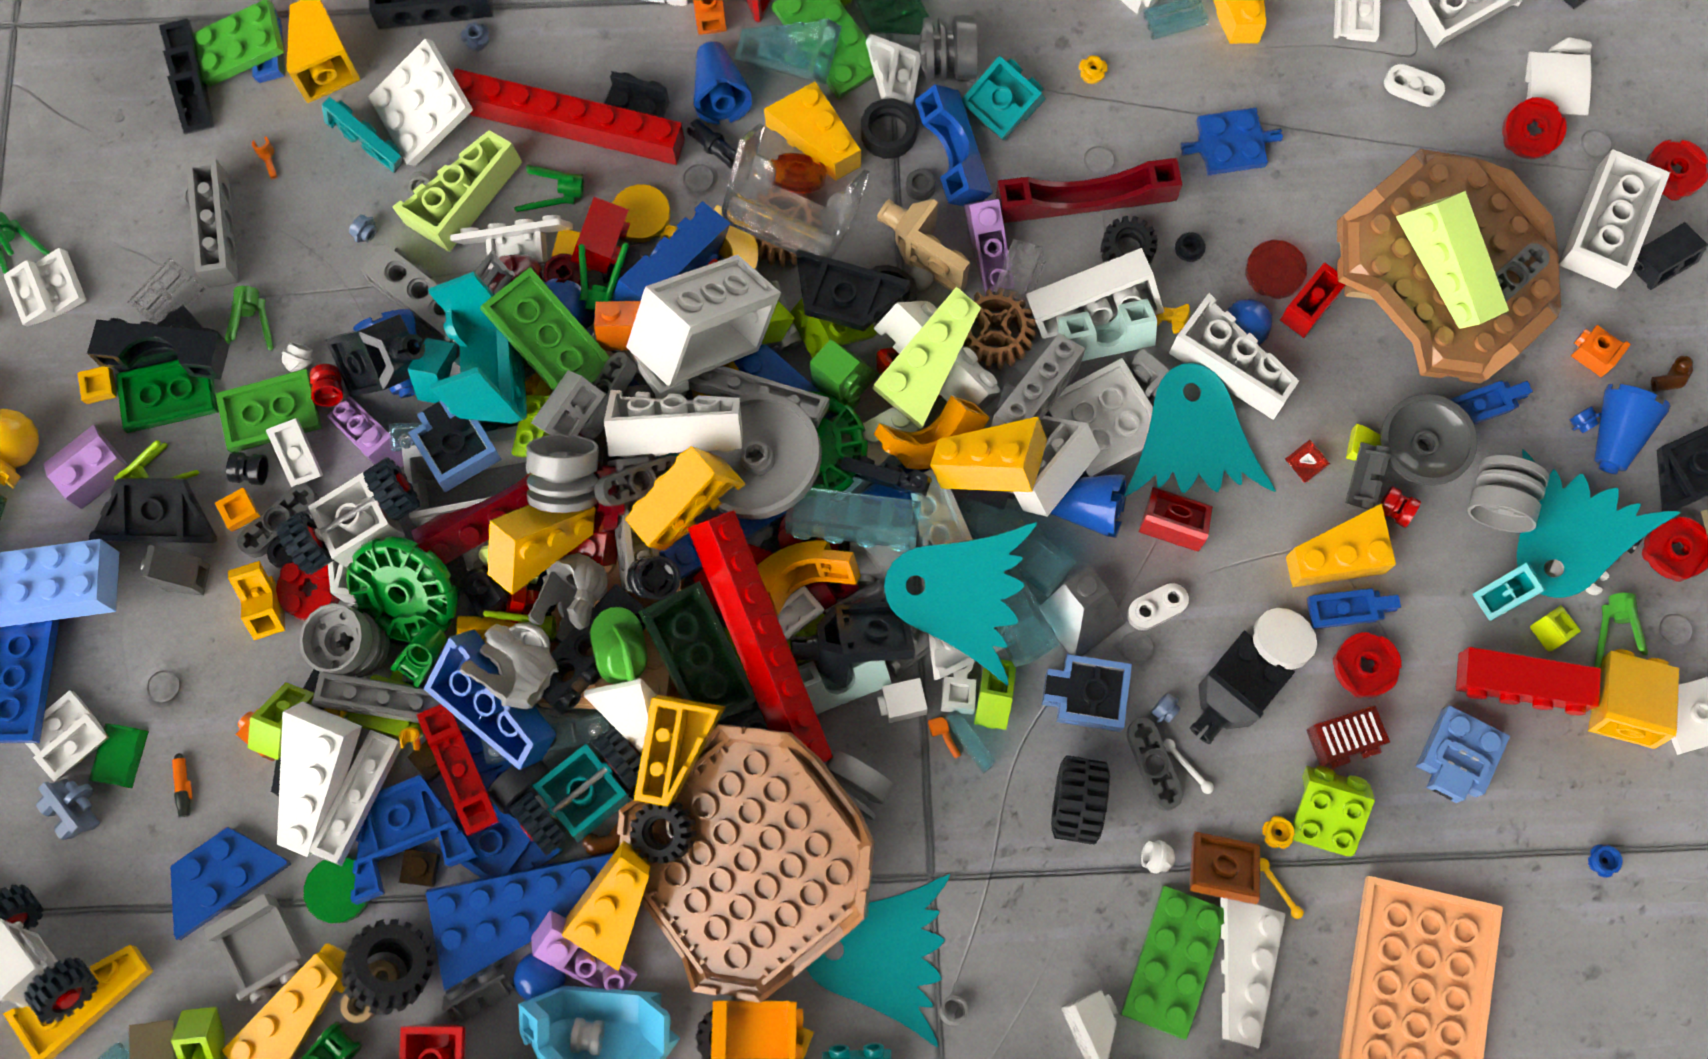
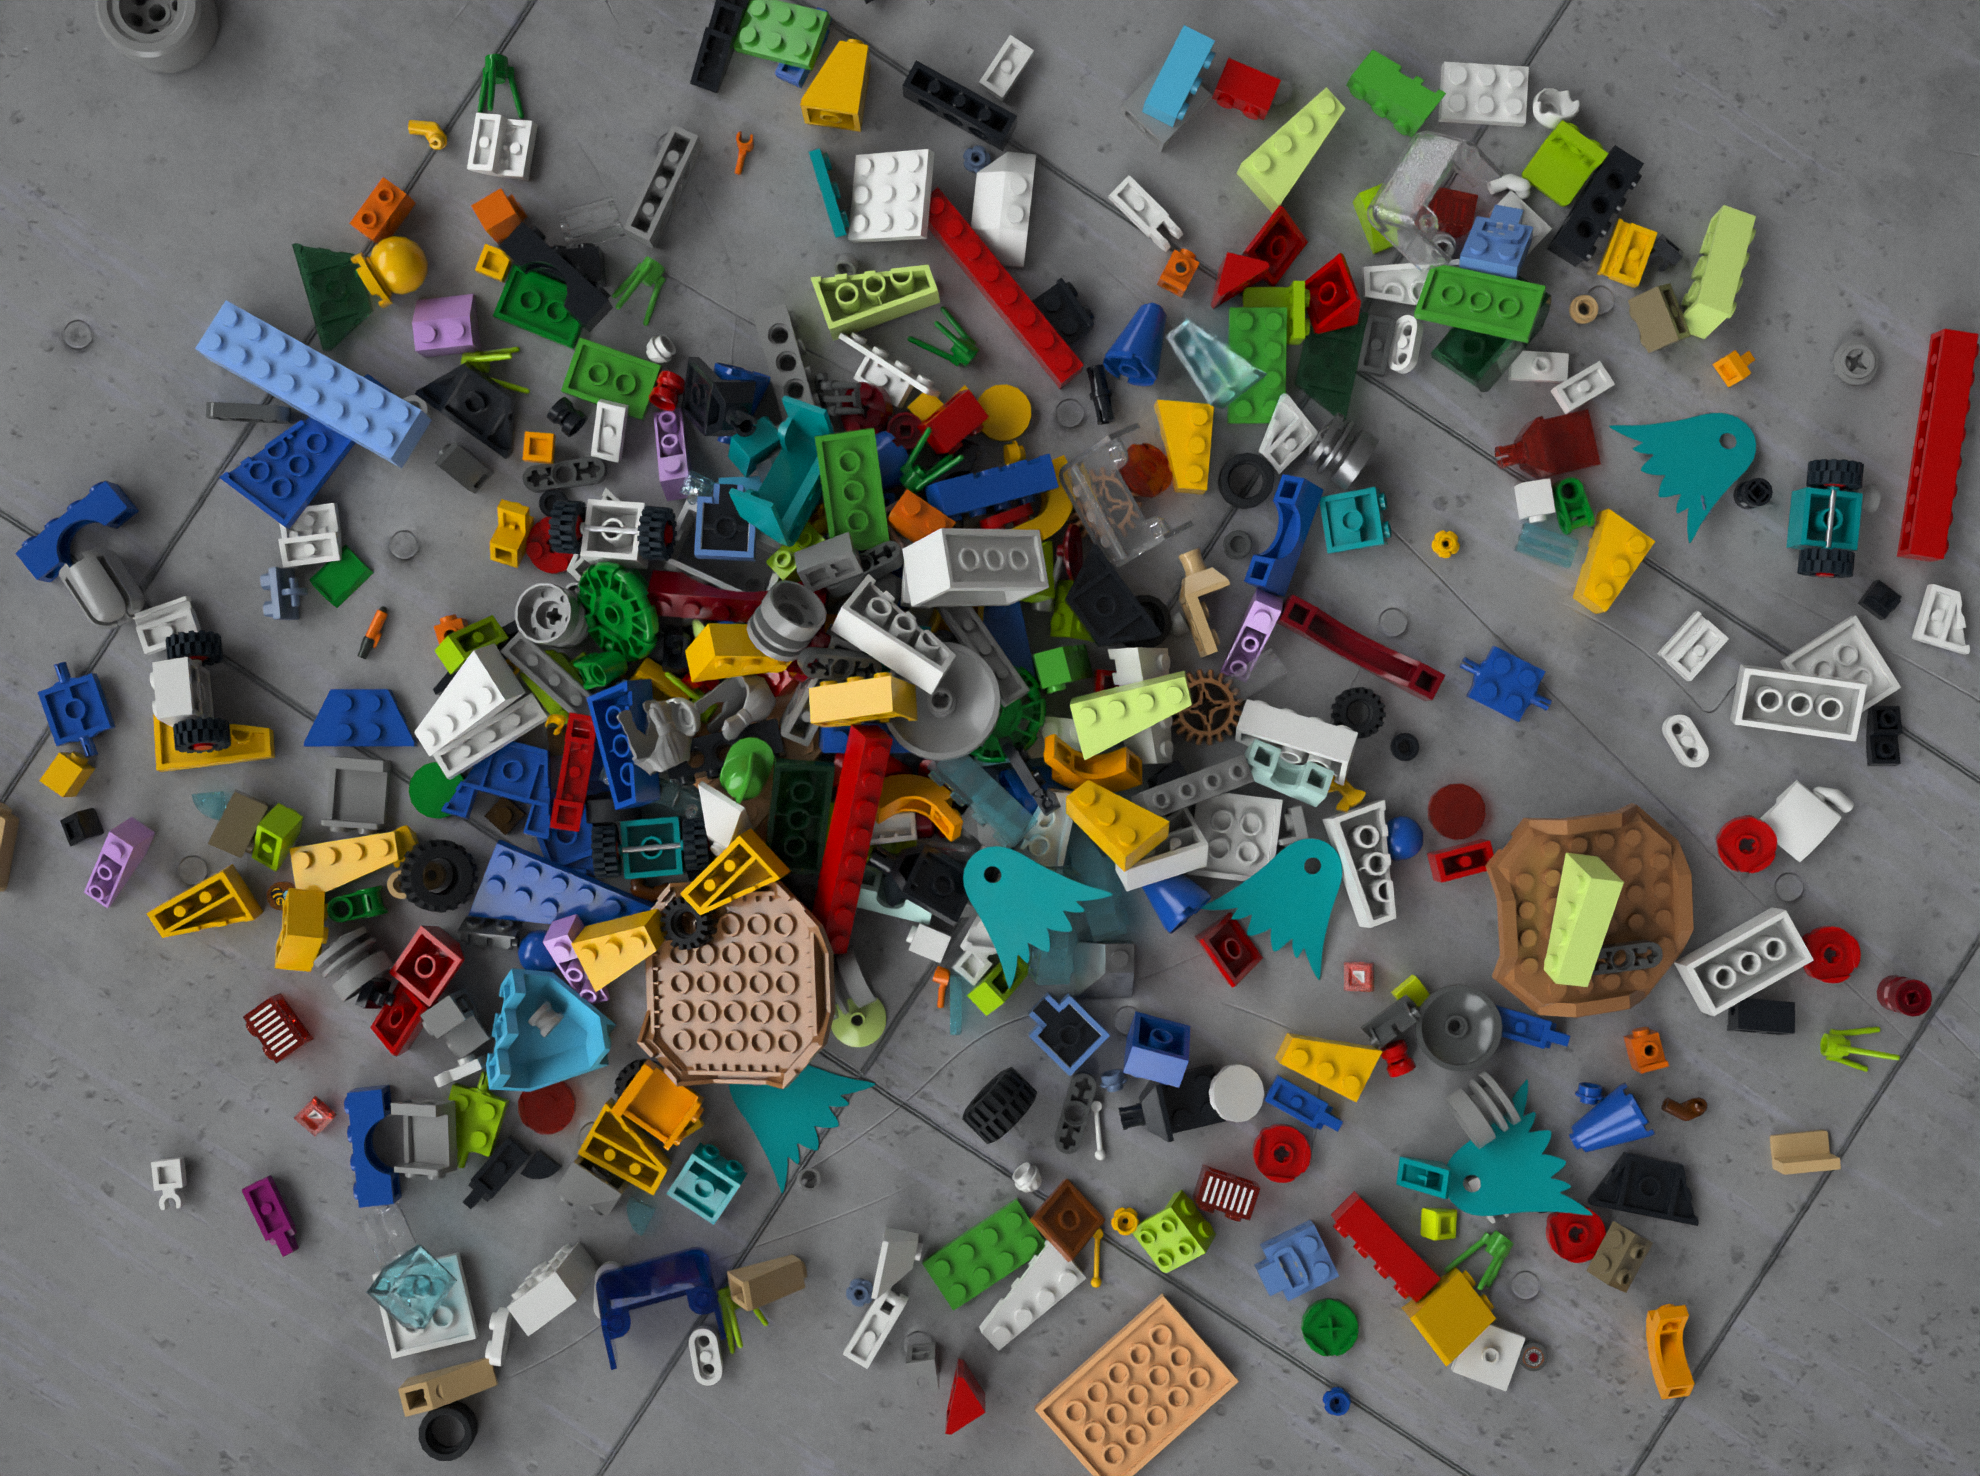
camera: 30 degrees right, 15 degrees up
sand blue plate [349,214,377,243] -> none
black wheel [627,556,681,600] -> none
white plate [1127,583,1189,631] -> none
none -> orange brick [471,188,528,245]
none -> yellowish green dish [831,998,887,1047]
none -> white wedge [971,151,1036,269]
none -> dark red dish [1057,524,1083,581]
none -> blue brick [1123,1011,1191,1088]
none -> green tile [1301,1298,1359,1357]

